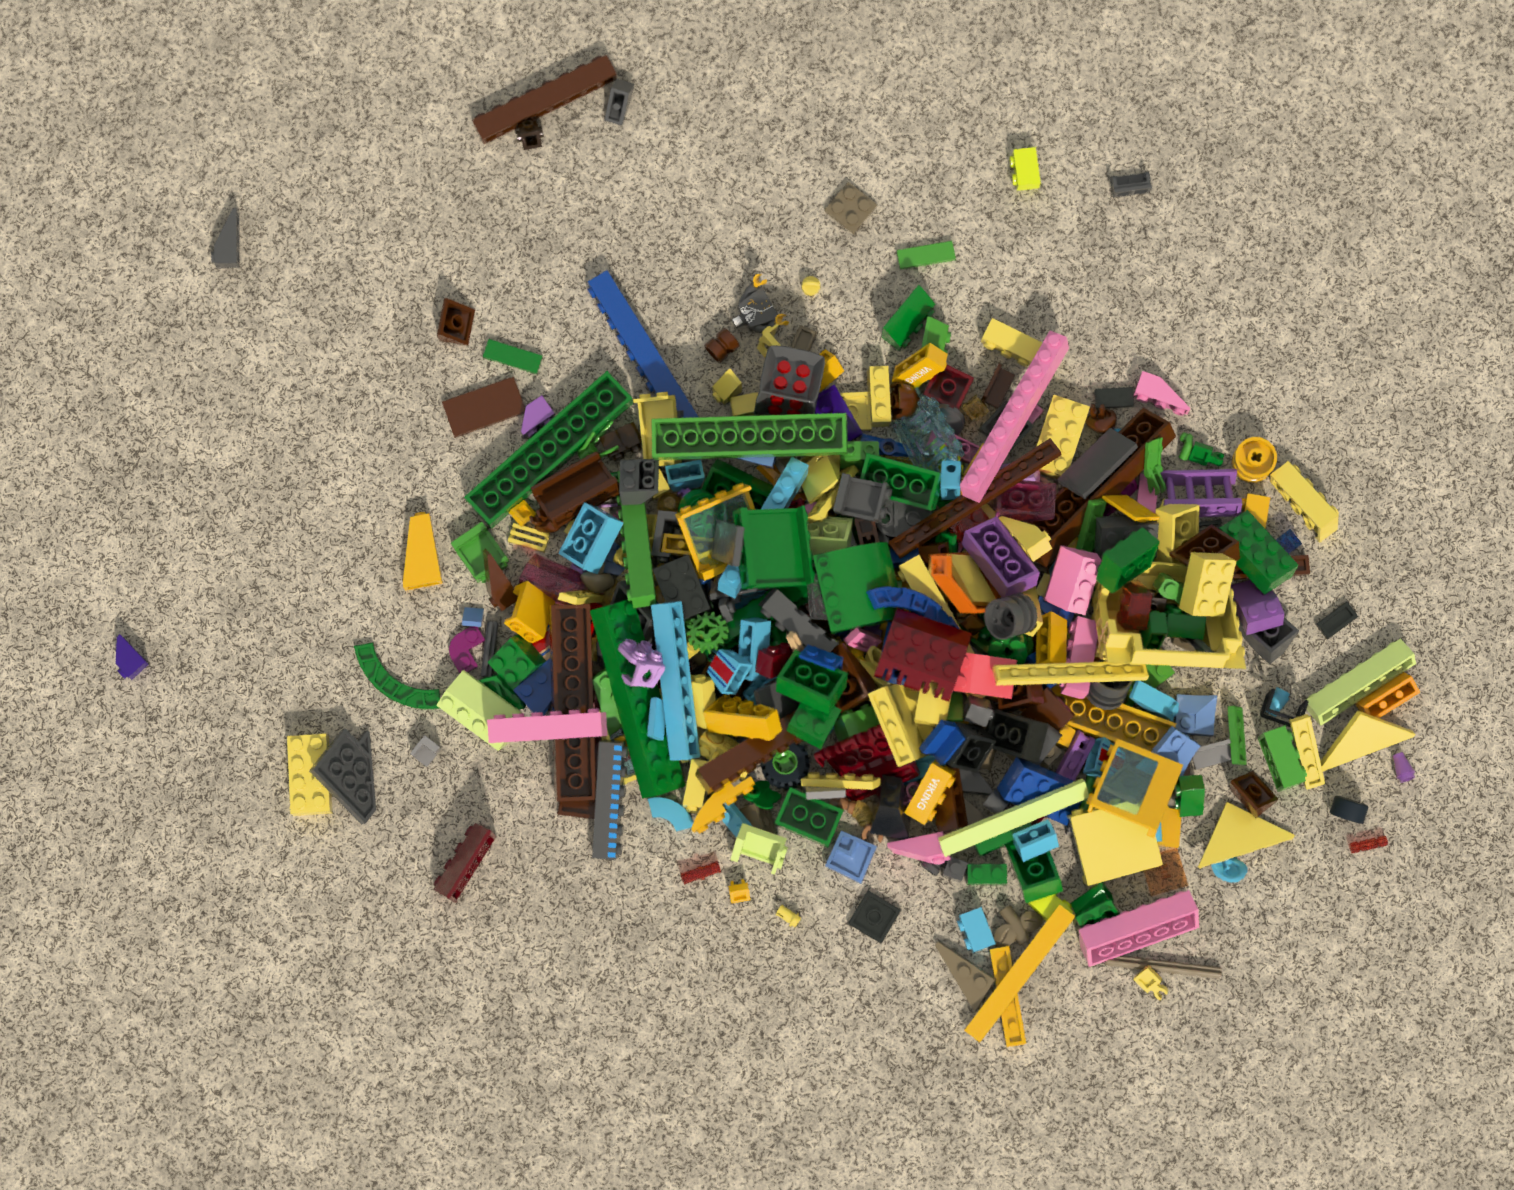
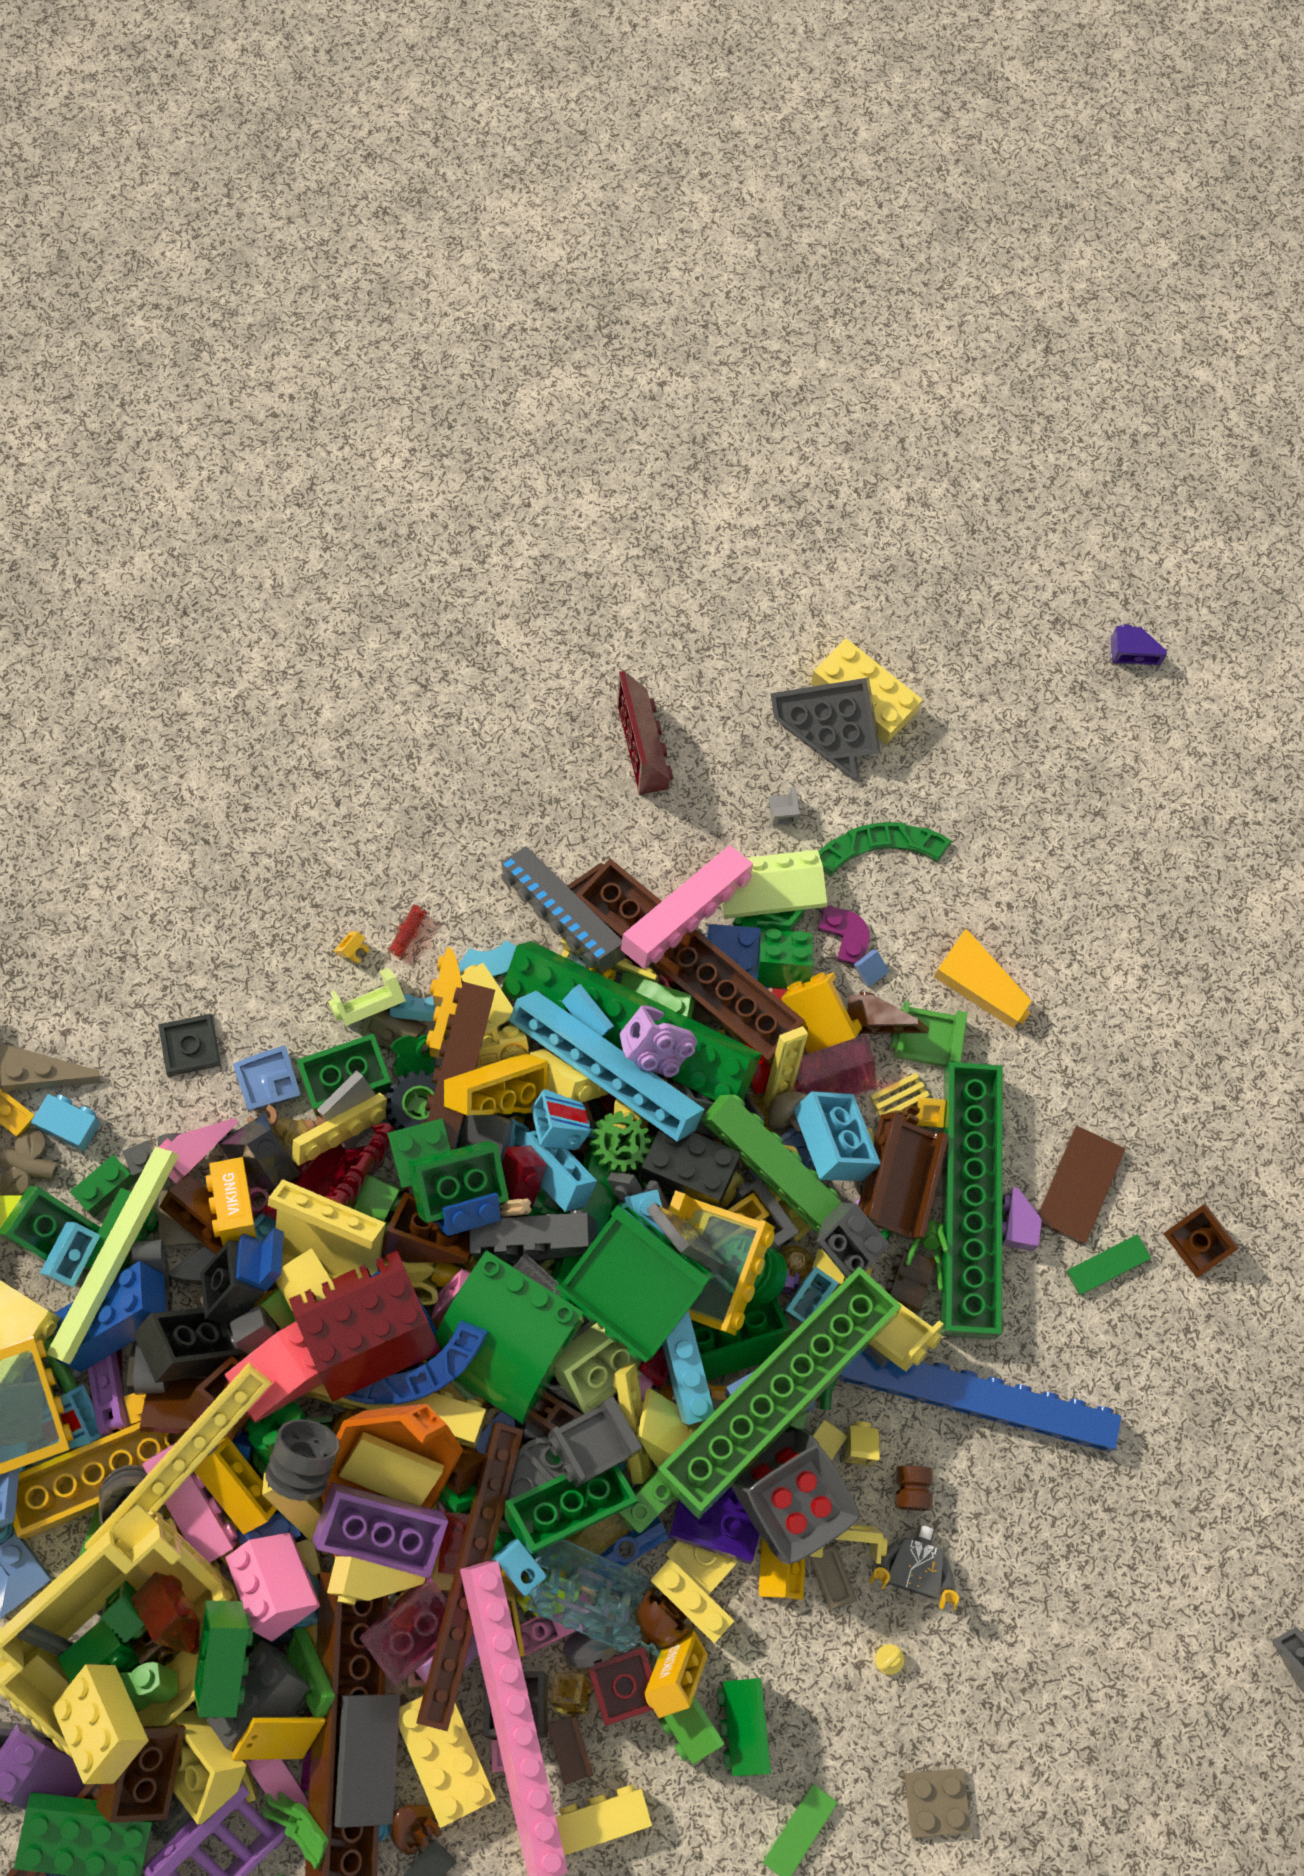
camera: 130 degrees right, 10 degrees down
dark grey axle [481,621,498,678] -> none
light yellow pin [775,904,801,927] -> none
medium azure slope [1129,681,1179,721] -> none

